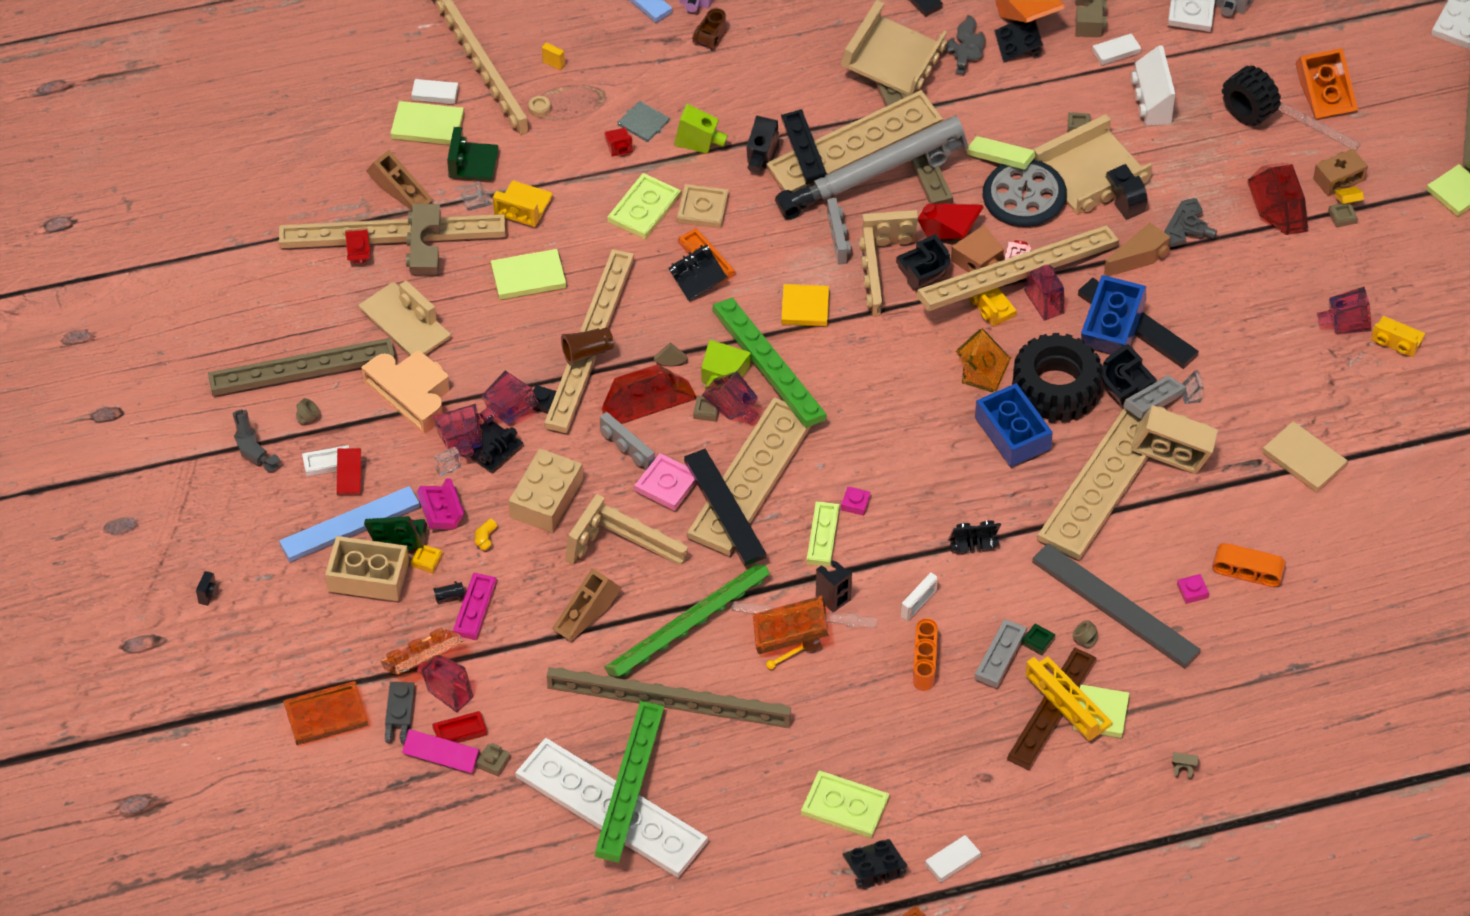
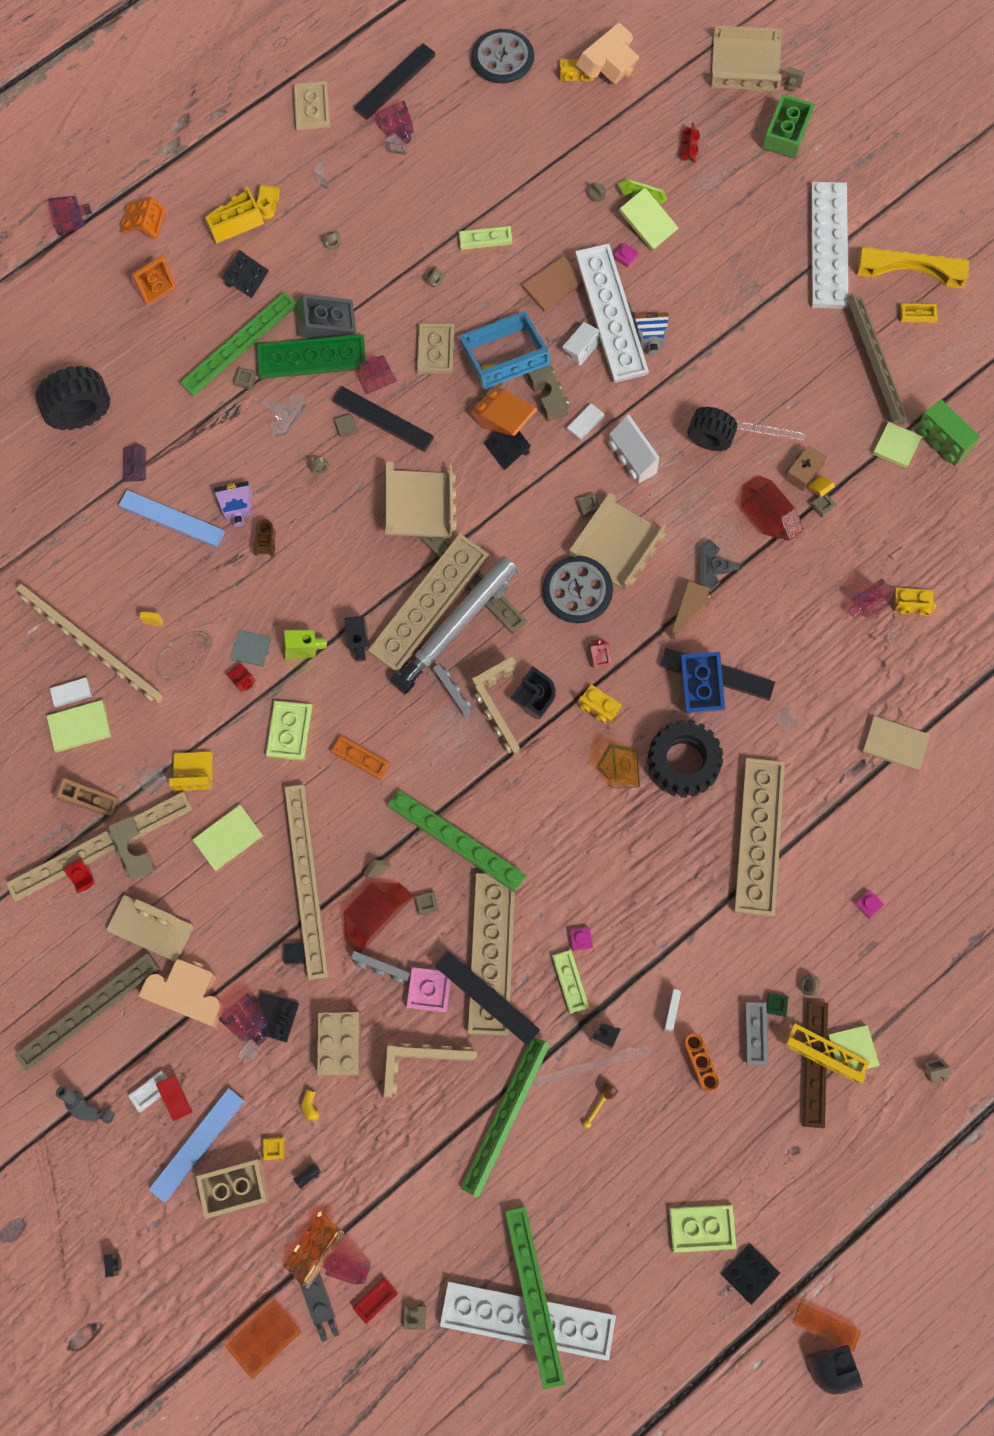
camera: 20 degrees left, 20 degrees up
dark tan tile [296,398,319,424] -> none
dark green bracket [364,516,427,550] -> none
dark pink tile [402,729,481,774] -> none
dark pink bracket [417,478,464,529] -> none
dark green bracket [447,127,499,181] -> none
dark pink tile [453,573,497,640] -> none
clear pink torso [479,370,539,424] -> none
tan tile [528,96,550,117] -> none
dark tan plate [547,667,791,728] -> none
medium nougat slope [552,568,622,641] -> none
reddish brown plant [561,327,614,365] -> none
black hinge [668,244,728,301] -> none
tan tile [677,184,729,228] -> none
lime torso [701,340,751,395] -> none
clear pink torso [702,371,759,424] -> none
clear orange plate [752,596,829,654] -> none
black tile [781,109,827,184] -> none
yellow tile [781,284,829,326] -> none
tan plate [916,225,1119,311] -> none
red slope [918,204,984,239] -> none
white tile [925,835,981,883] -> none
dark grey piece [947,15,986,75] -> none
black hinge [948,520,1001,554] -> none
nougat torso [951,225,1004,272] -> none
yellowish green tile [966,136,1035,170] -> none
blue brick [975,383,1053,467] -> none
clear pink torso [1024,265,1064,321] -> none
dark grey tile [1032,543,1201,669] -> none
black brick [1102,344,1157,406] -> none
black brick [1105,164,1148,220] -> none
light grey plate [1123,375,1186,419] -> none
tan brick [1131,405,1218,474] -> none
orange beam [1212,543,1286,587] -> none
orange slope [1295,48,1358,120] -> none

